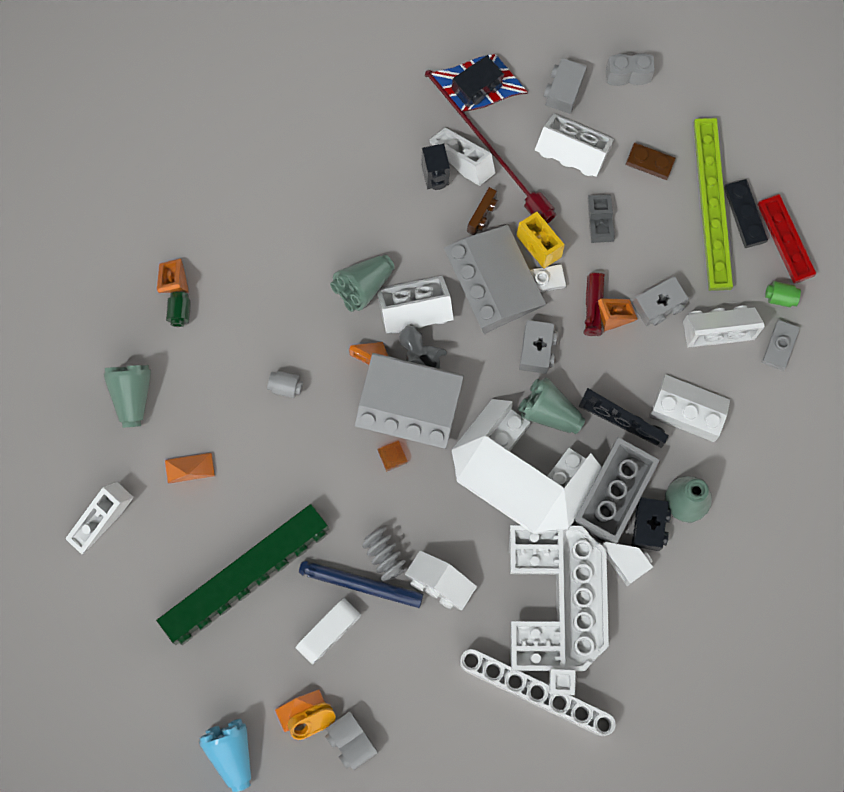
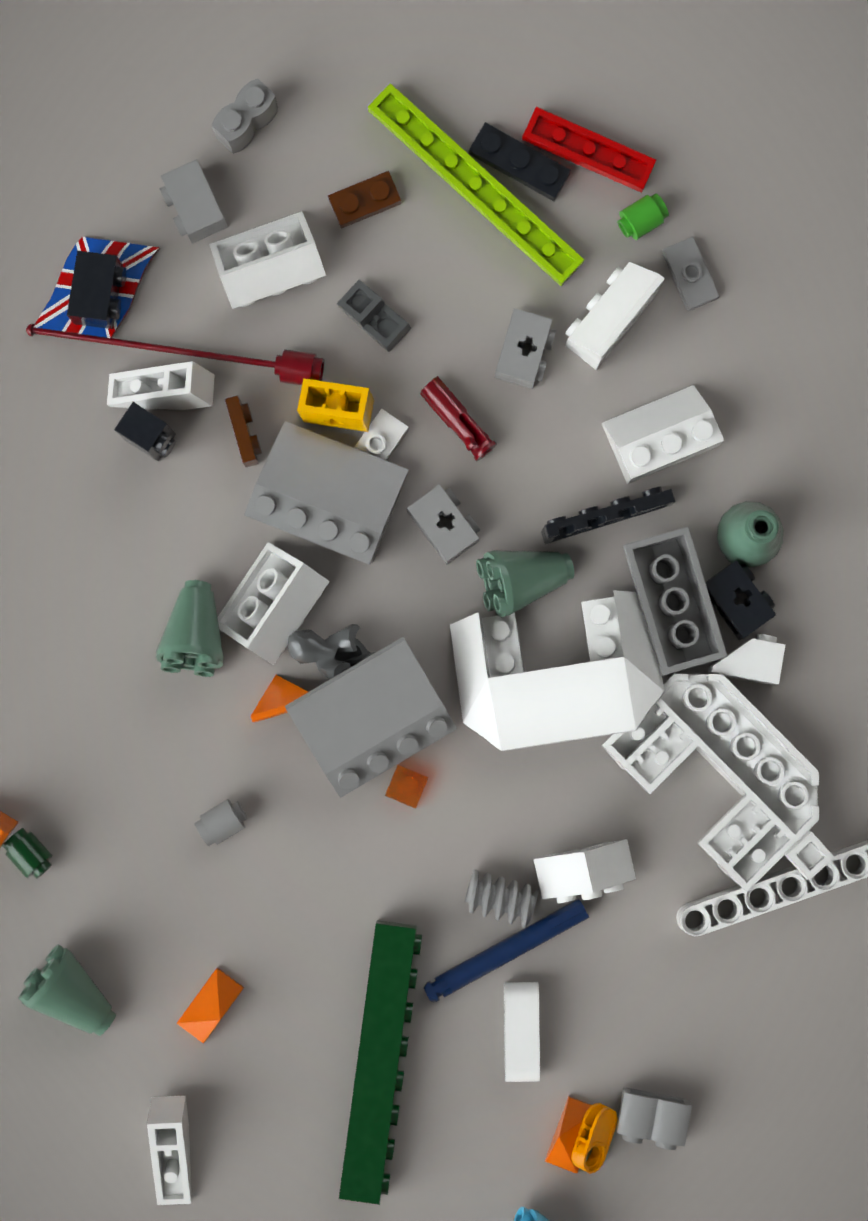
camera: 40 degrees left, 10 degrees up
orange slope [598,299,637,332] -> none

